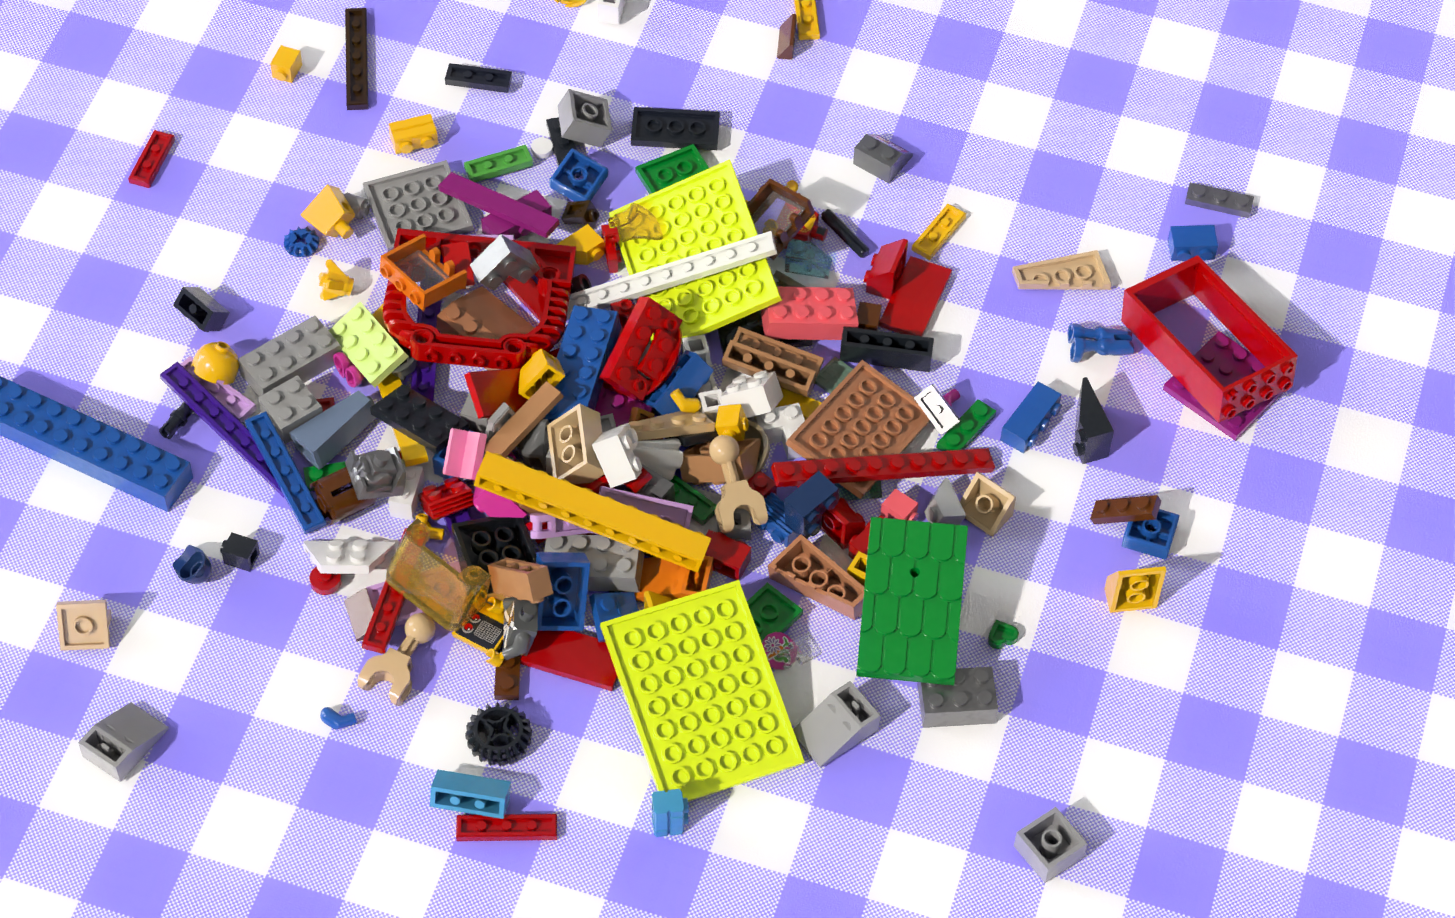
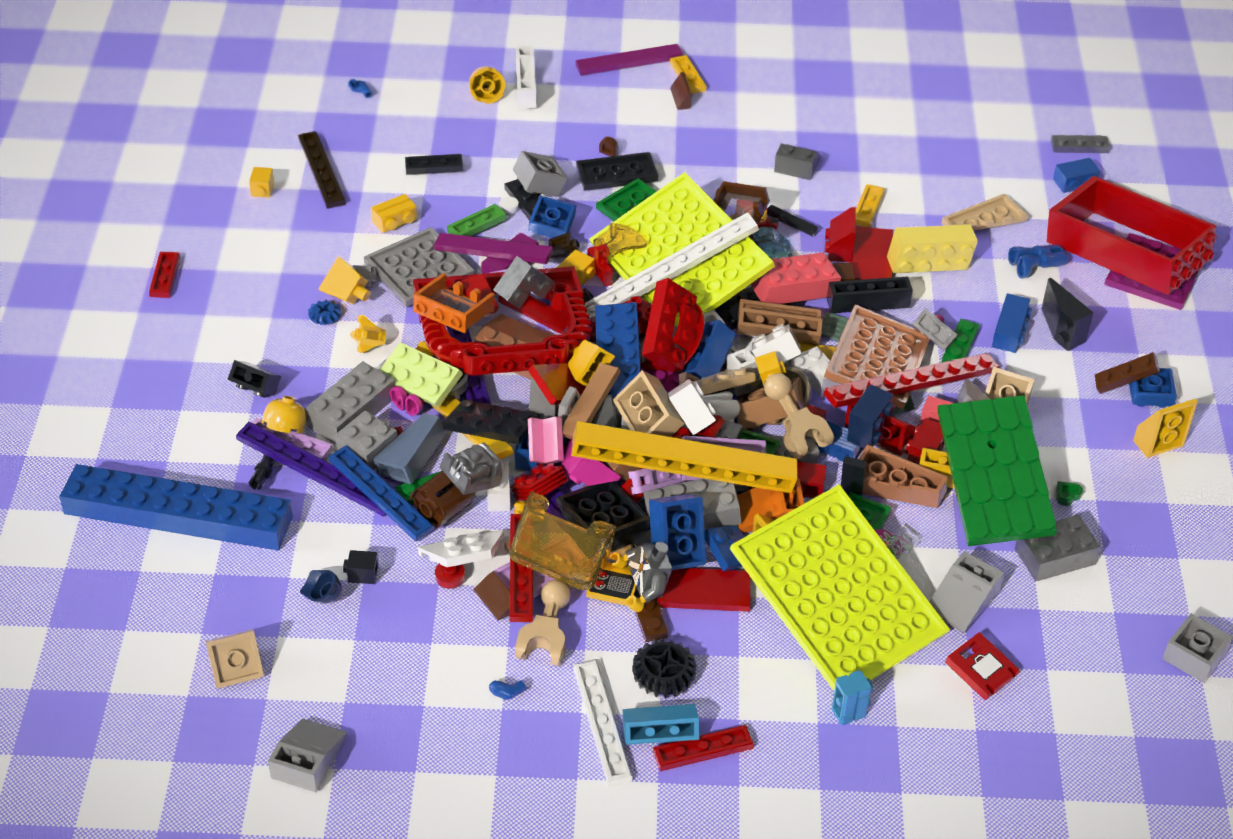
camera: 15 degrees left, 10 degrees down
medium nougat brick [487,558,553,603] -> none
yellow arm [670,388,701,413] -> none
none -> white tile [573,660,632,787]
none -> reddish brown tile [599,136,619,156]
none -> black tile [840,456,867,496]
none -> light yellow brick [887,225,978,273]
none -> red container [945,632,1020,700]

